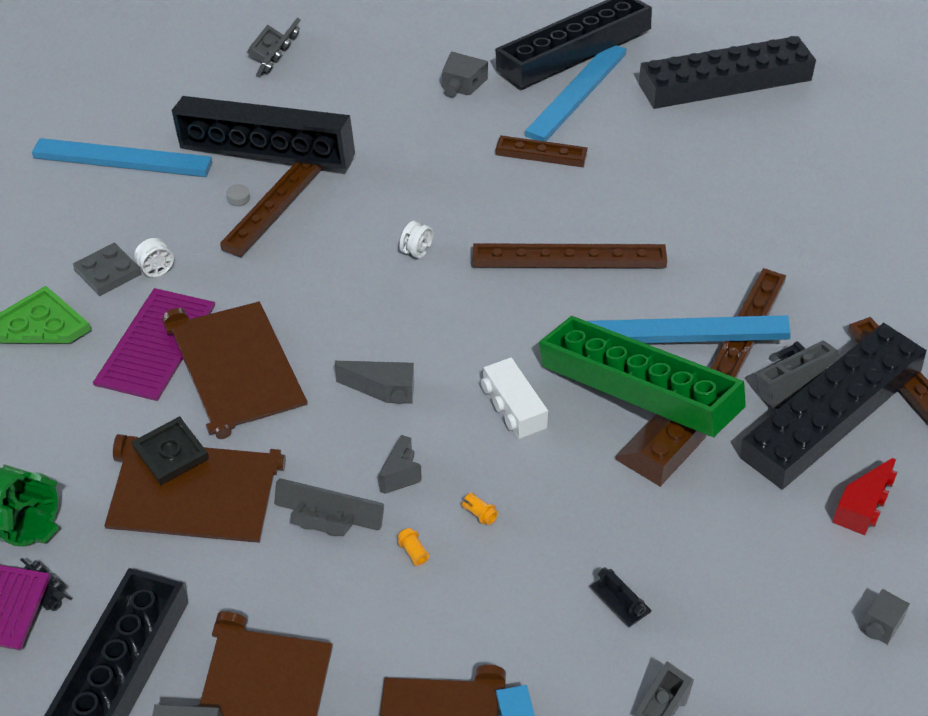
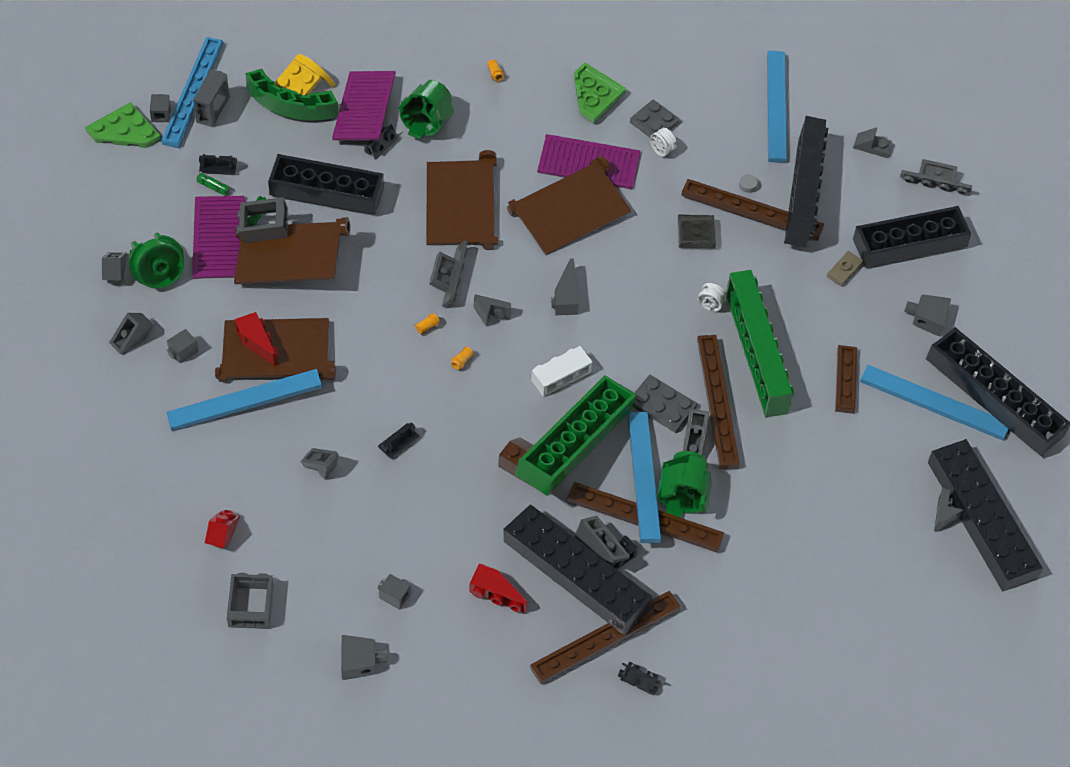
camera: 80 degrees right, 10 degrees up
pearl dark grey plate [131,416,209,485] -> none
none -> dark grey plate [633,374,697,433]
none -> green piece [657,451,712,518]
none -> clear smoke plate [677,214,716,249]
none -> dark grey slope [683,408,709,455]
none -> green brick [726,270,794,418]
none -> dark tan plate [827,251,863,287]
none -> dark grey slope [853,127,892,158]
none -> black brick [853,206,971,268]
none -> dark grey slope [934,488,963,532]

